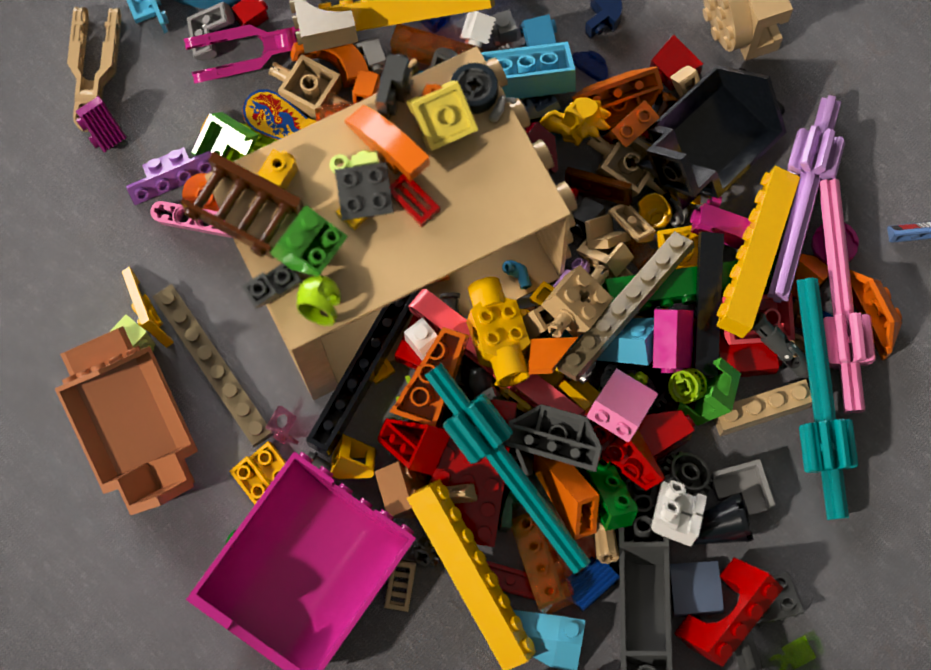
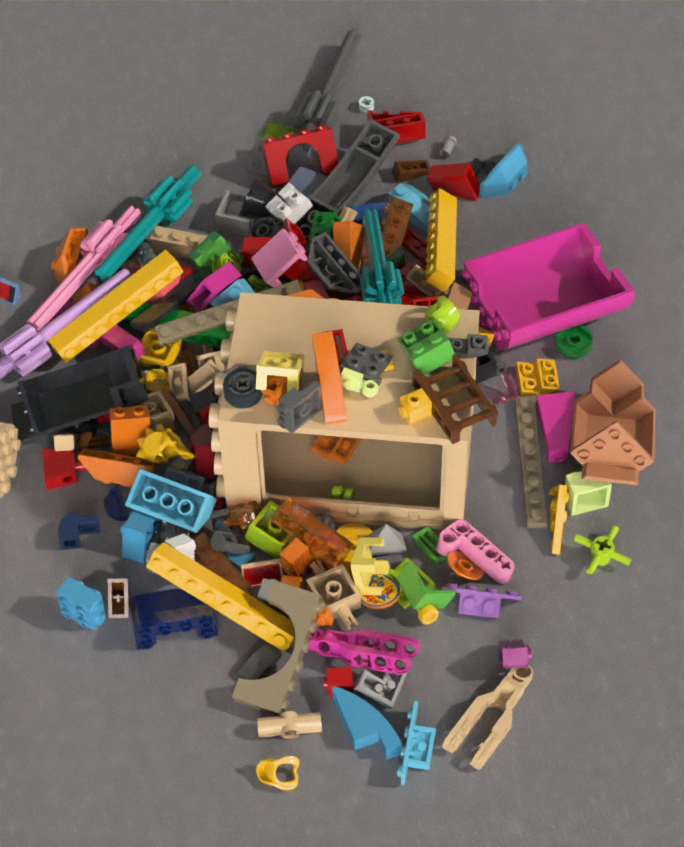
camera: 150 degrees left, 20 degrees down
none -> light yellow panel [350,537,390,596]
none -> dark pink slope [536,391,575,462]
none -> lime bar [574,525,632,575]

